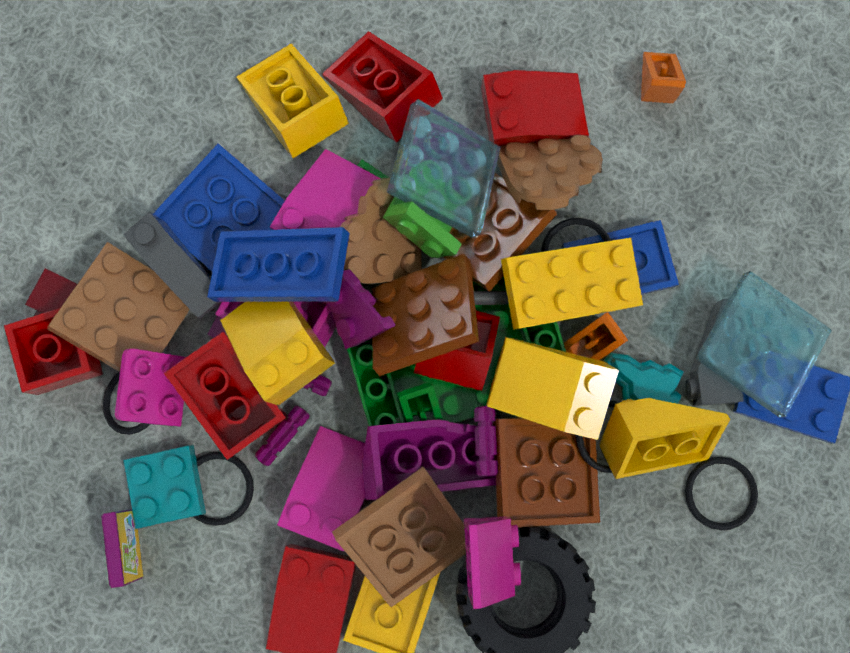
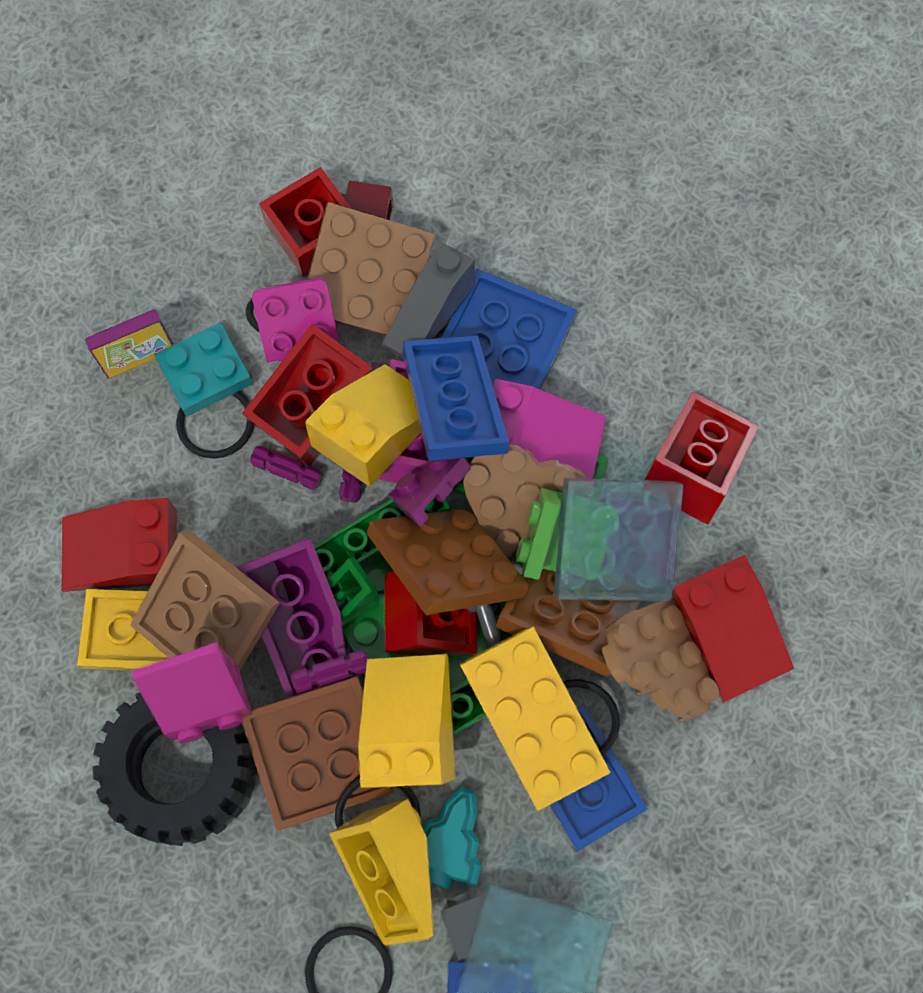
camera: 80 degrees right, 10 degrees down
yellow slope [236,43,349,158] -> none
dark pink slope [277,426,365,551] -> none
orange slope [564,312,628,360] -> none
orange slope [641,52,686,103] -> none

